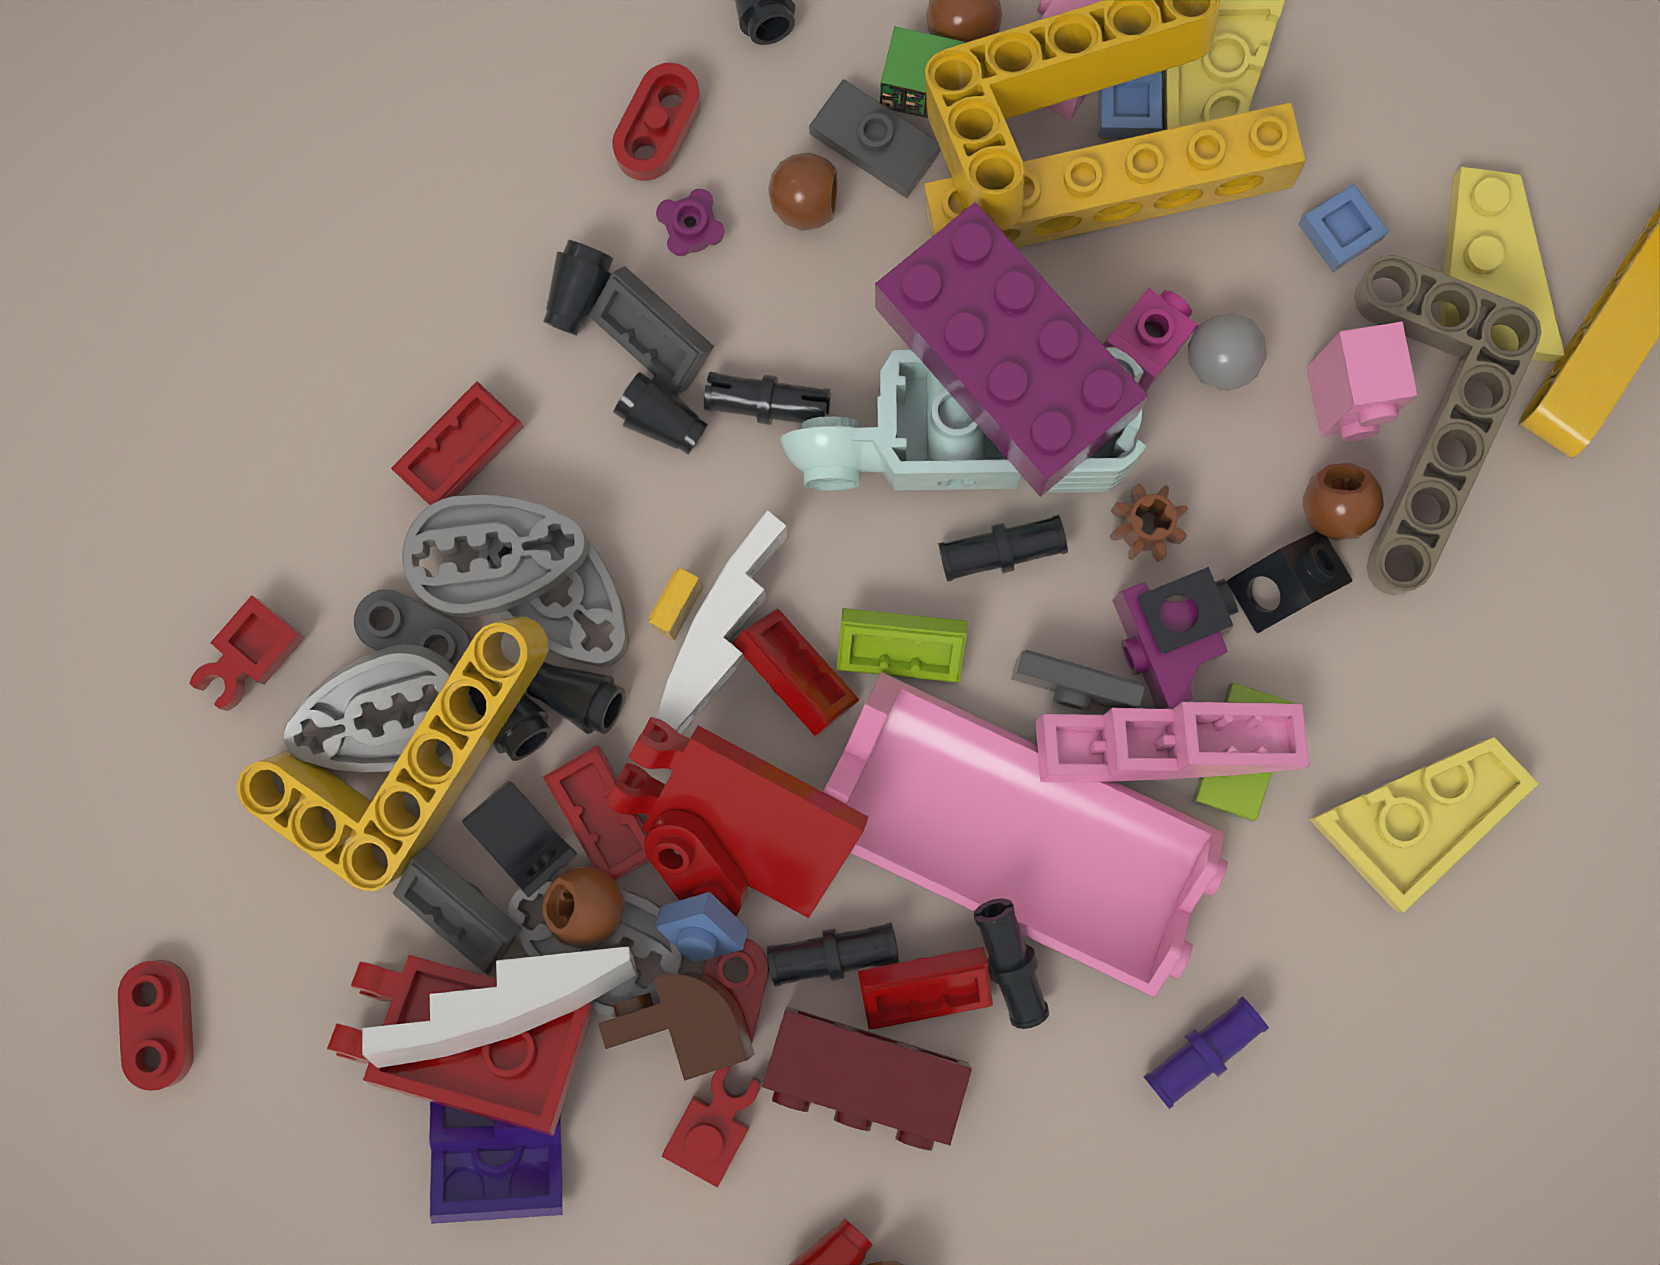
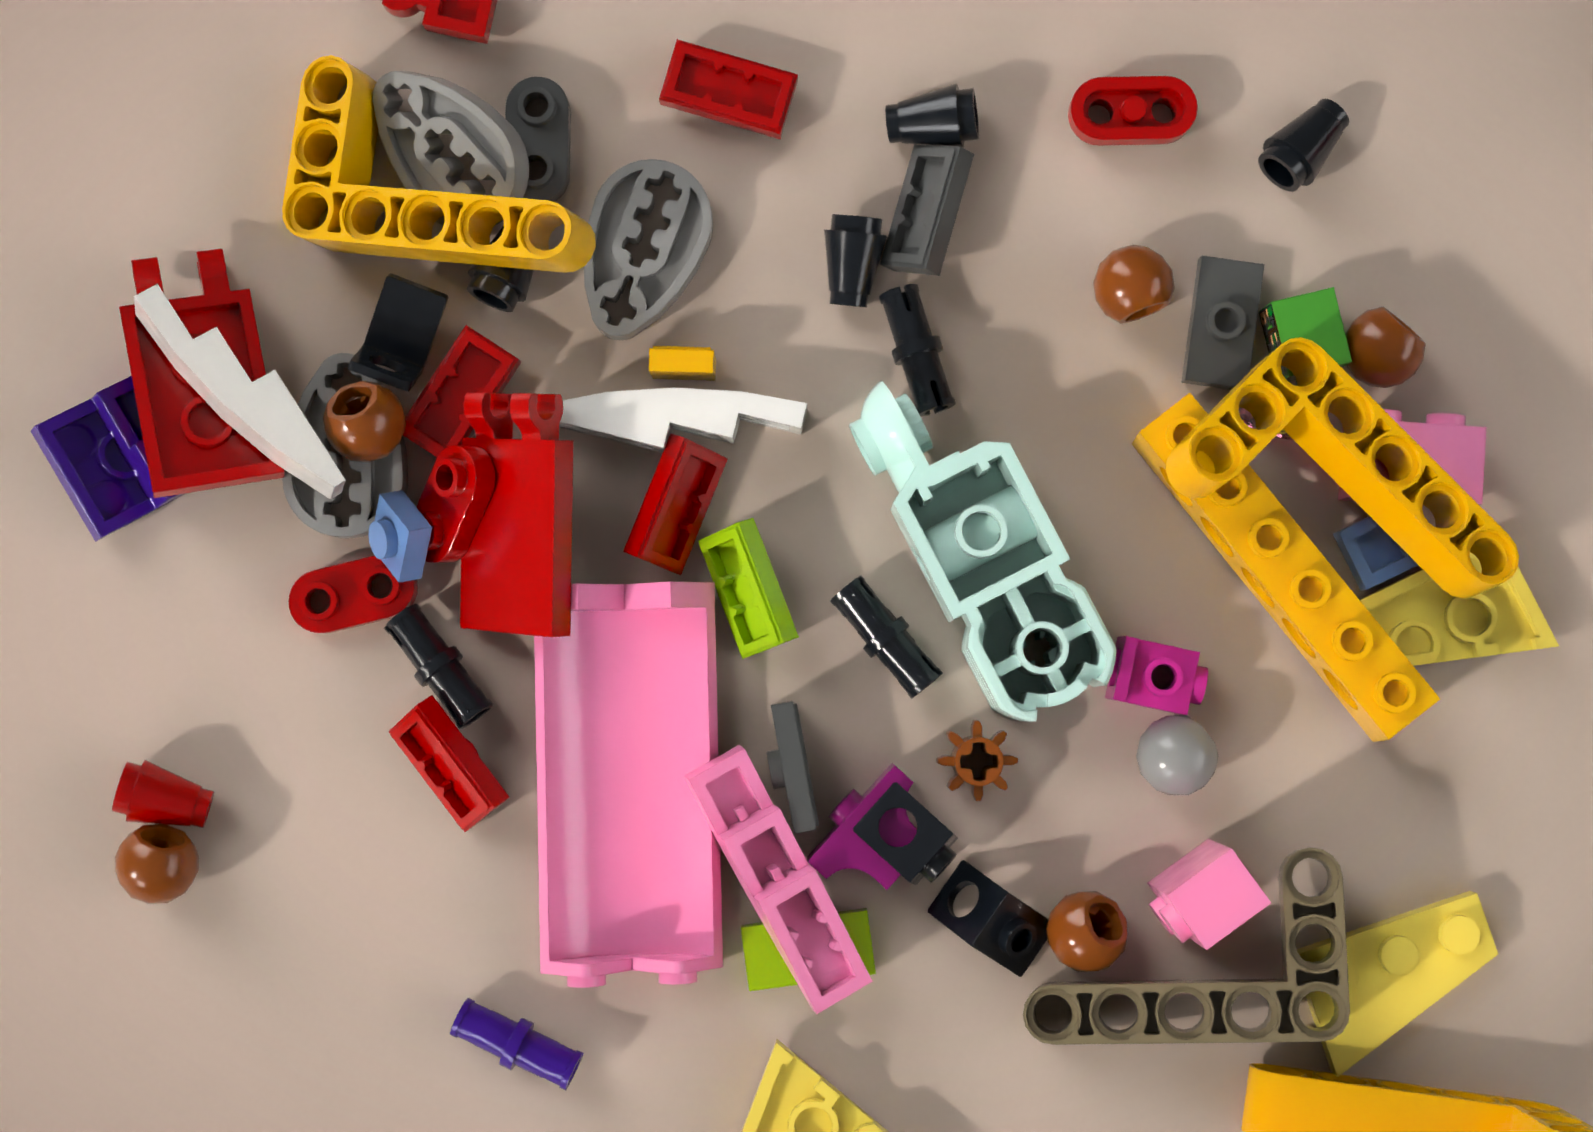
camera: 65 degrees right, 5 degrees up
red plate [118,960,194,1091] -> none
dark grey plate [393,847,522,975] -> none
light grey piece [402,494,588,618] -> none
black cone [527,661,625,734] -> none
reddish brown brick [598,971,755,1081] -> none
magenta plate [656,189,725,256] -> none
red plate [661,1066,761,1188] -> none
dark red brick [762,1006,972,1151] -> none
magenta brick [875,202,1148,497] -> none
black pin [974,898,1050,1029] -> none
medium blue plate [1299,184,1389,272] -> none

